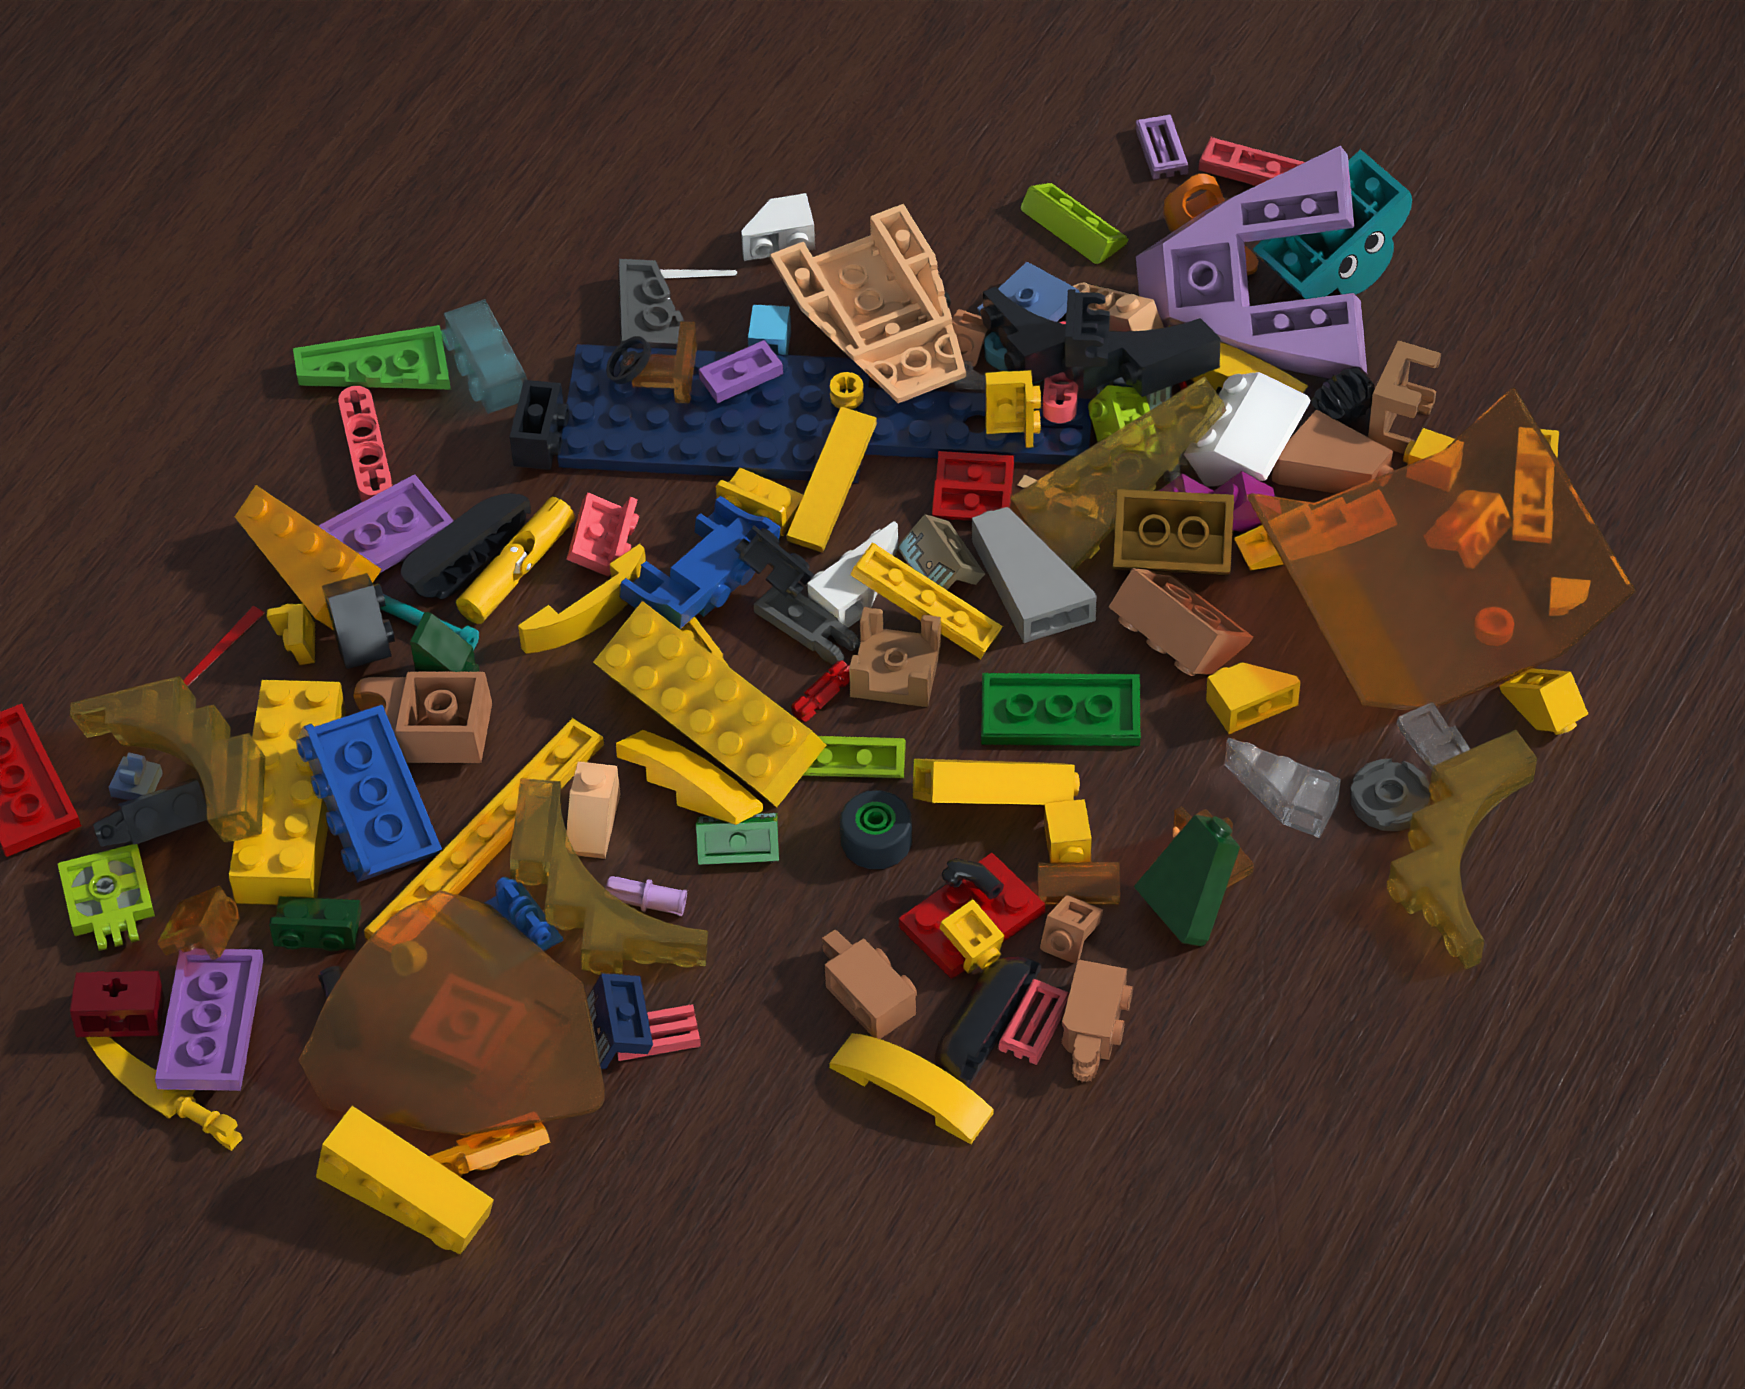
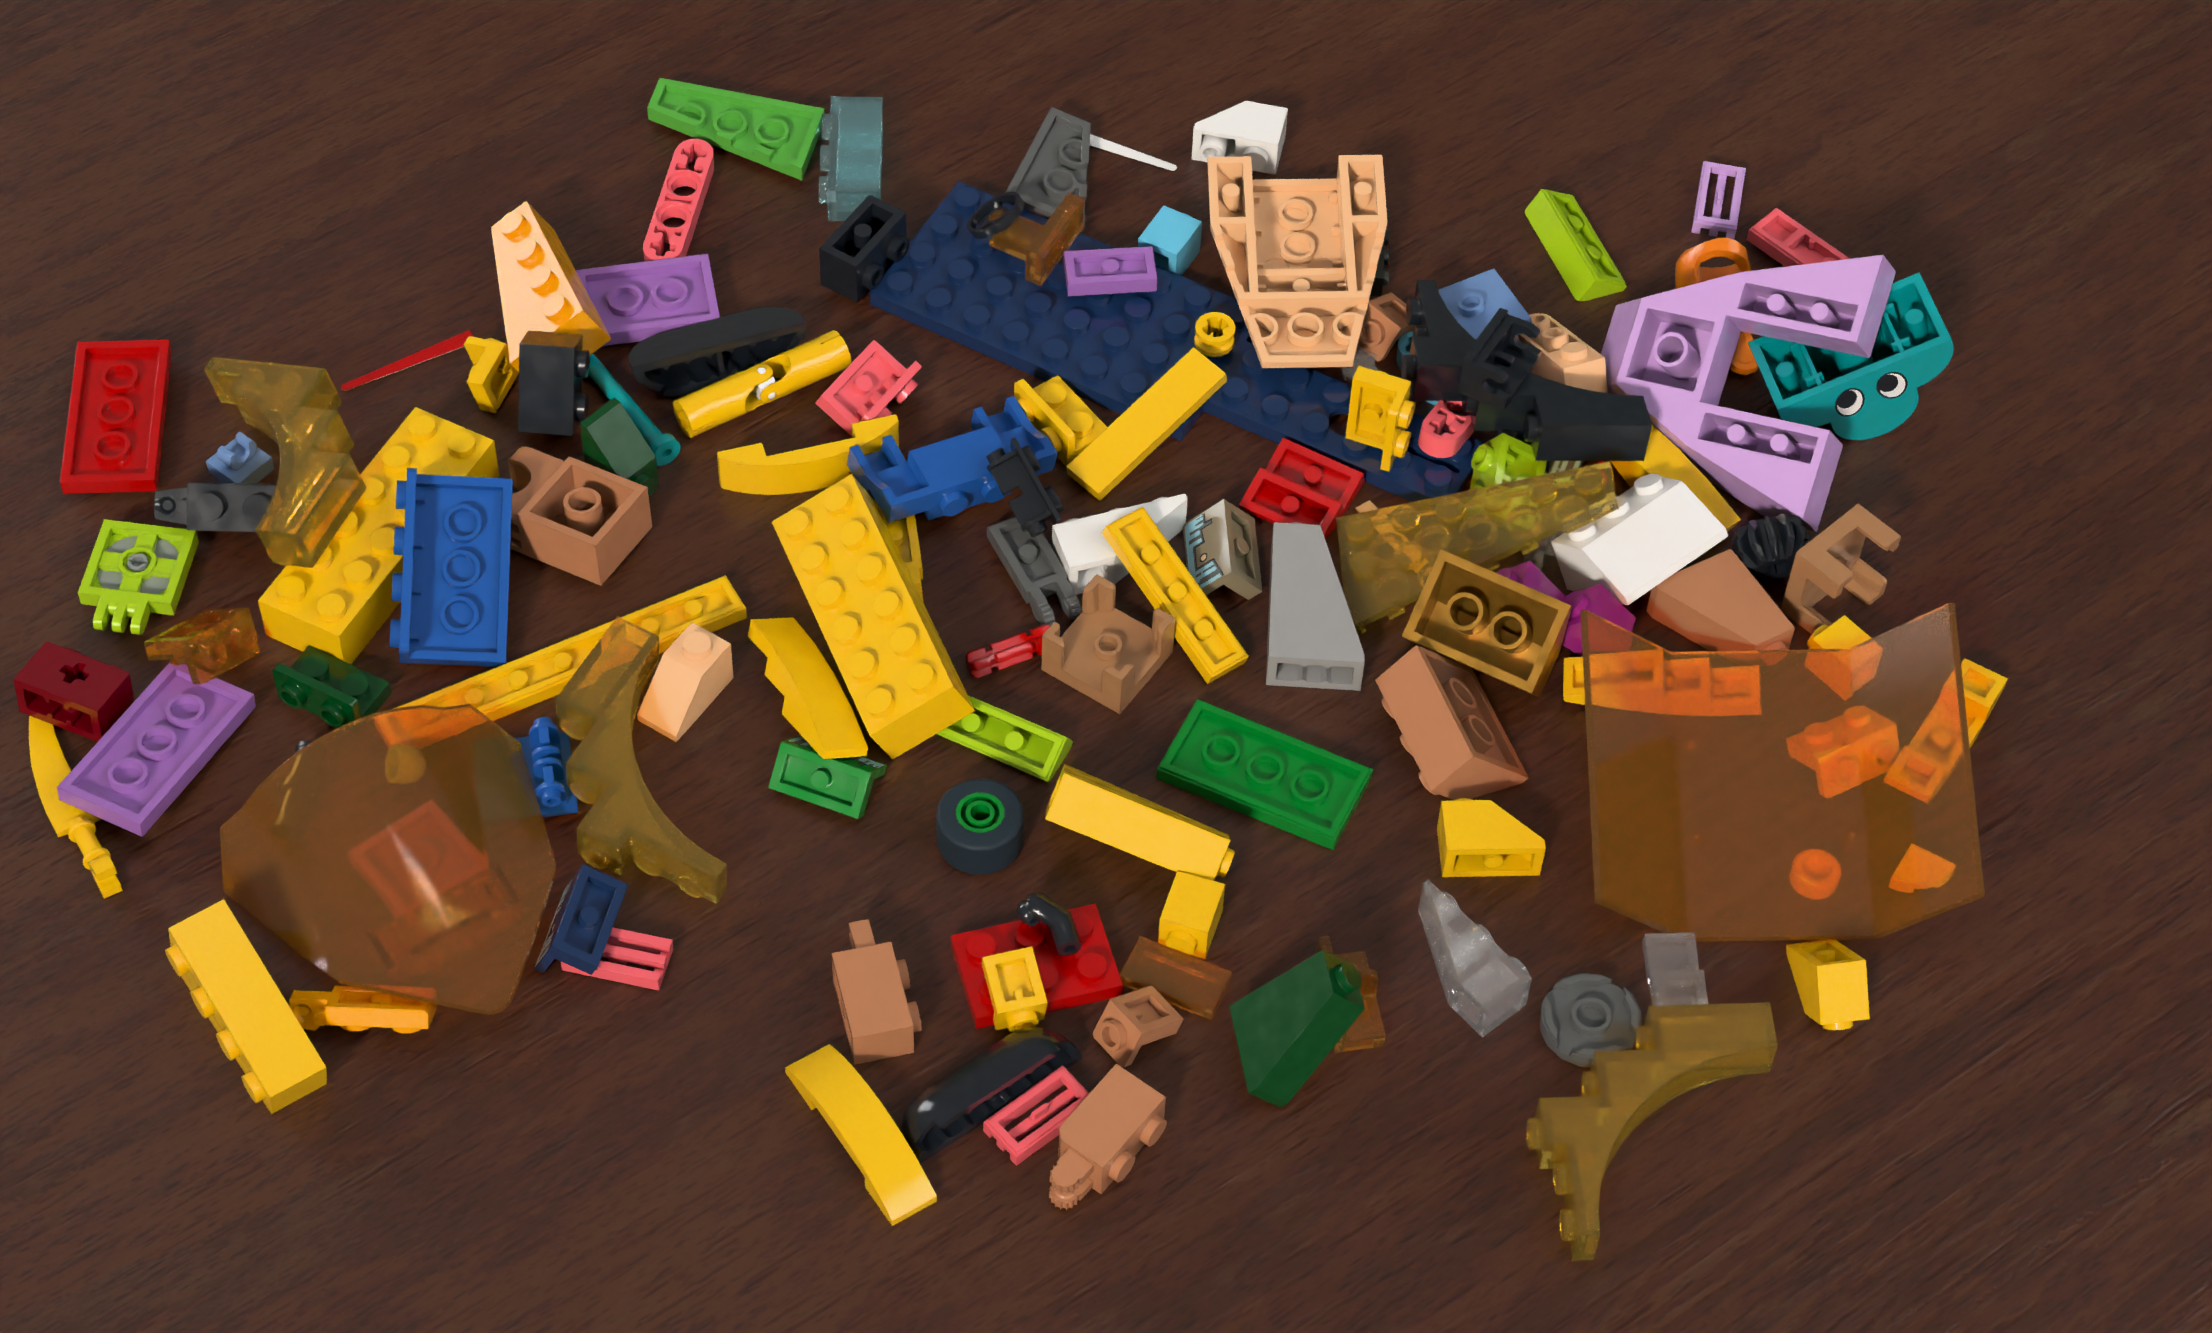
camera: 20 degrees right, 0 degrees up
lavender axle [605,876,687,916] -> none

